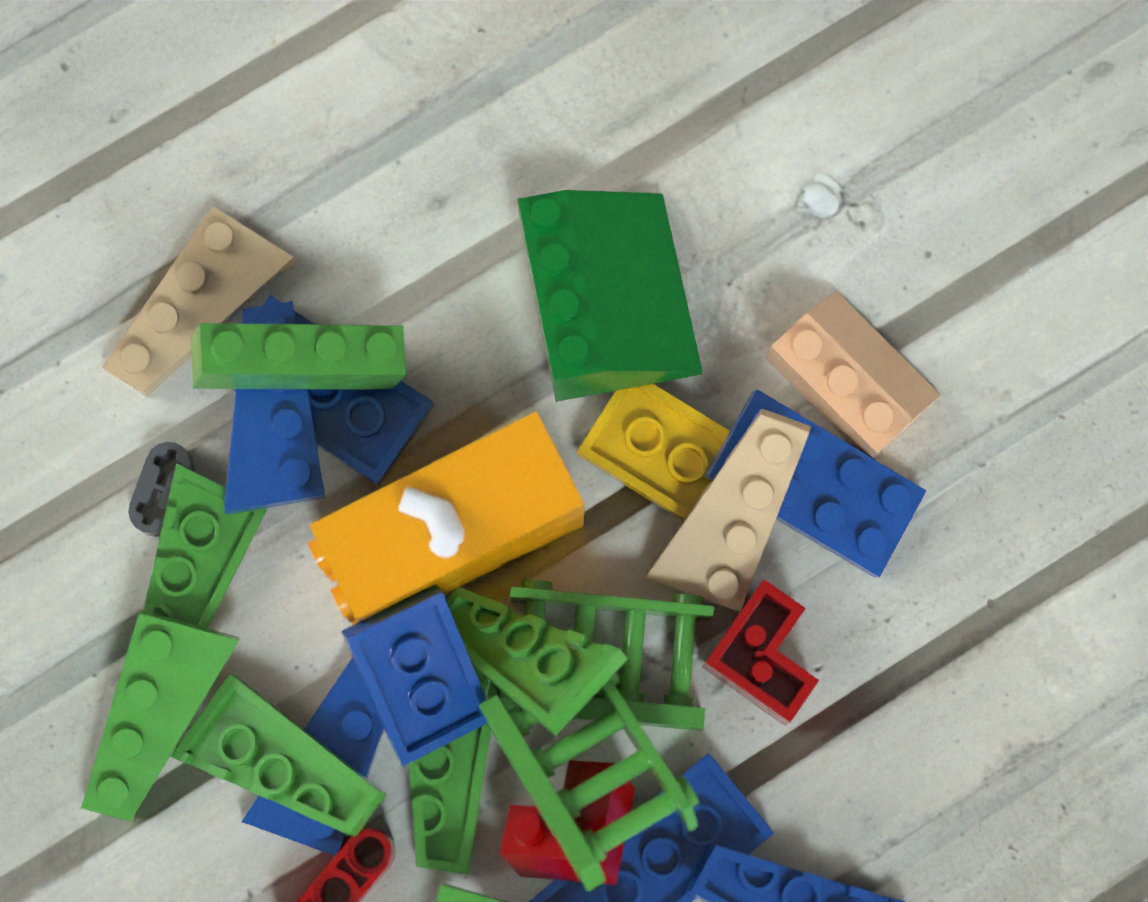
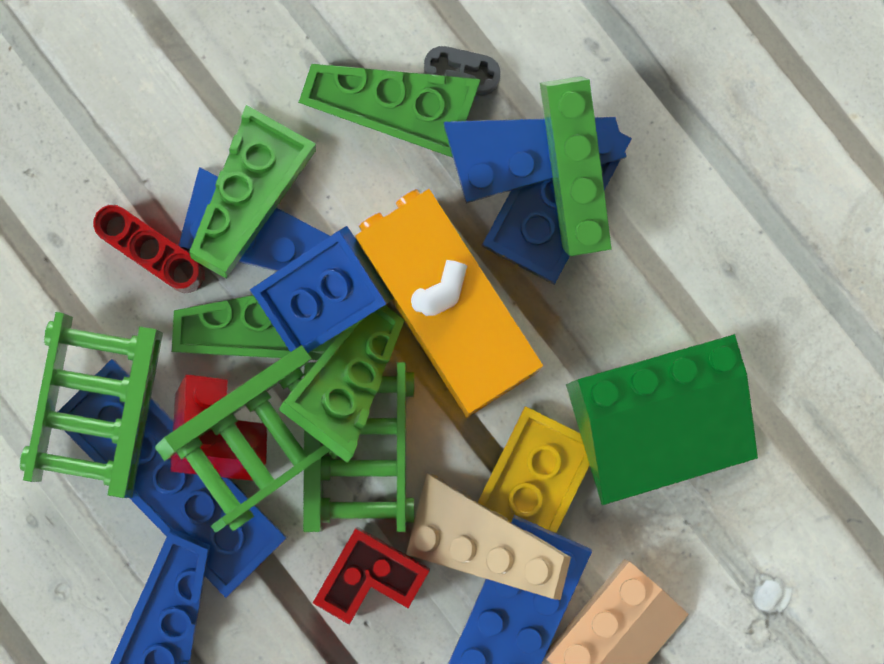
camera: 85 degrees right, 5 degrees up
bright green wing [81,610,239,821] -> none
tan wing [102,206,296,397] -> none

